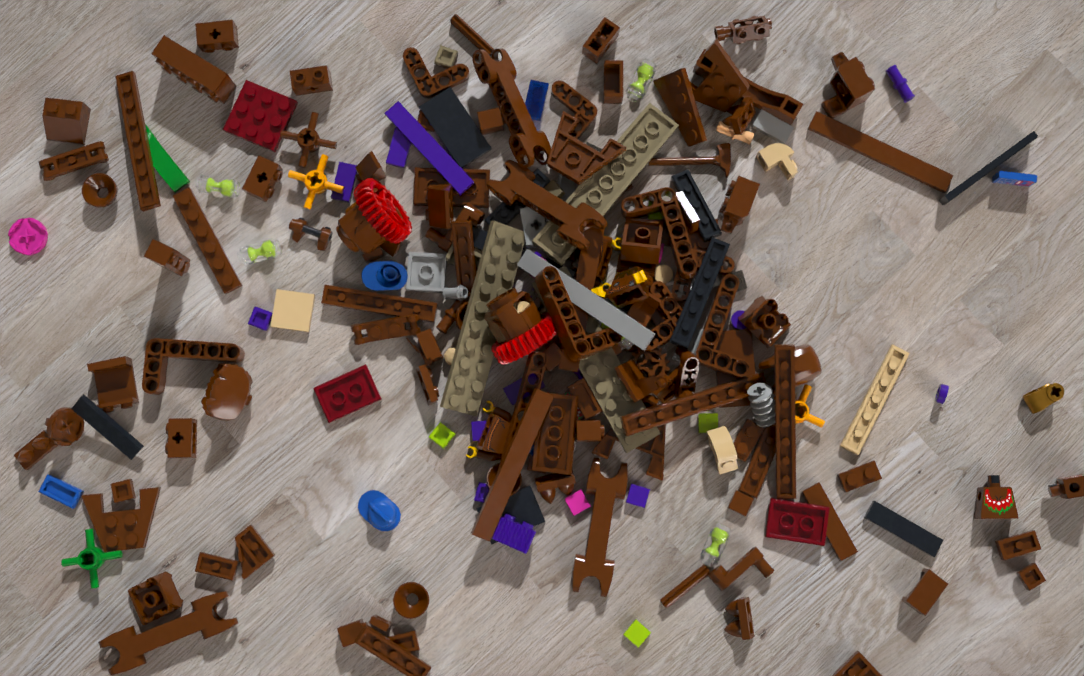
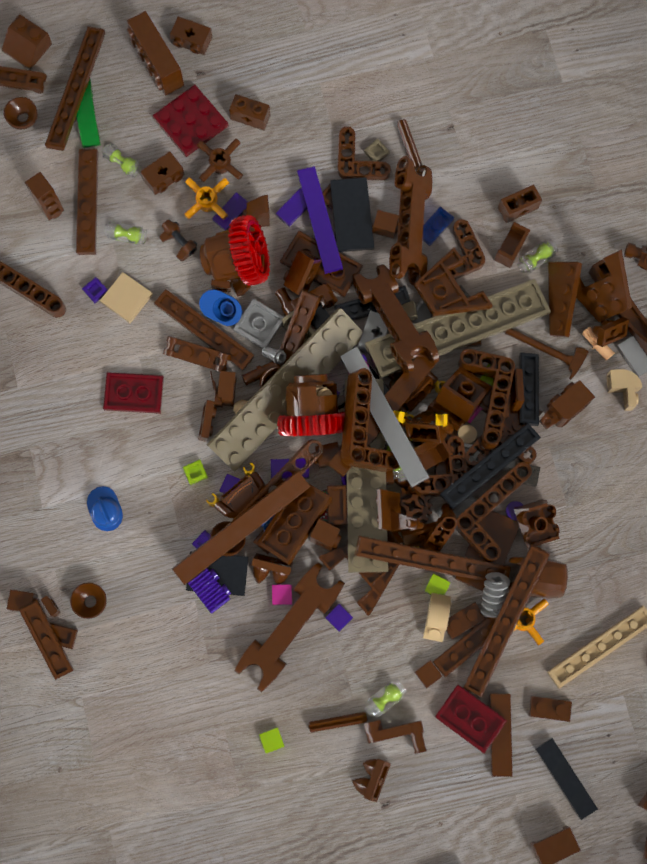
camera: 25 degrees right, 5 degrees down
reddish brown animal [201,363,253,421] -> none

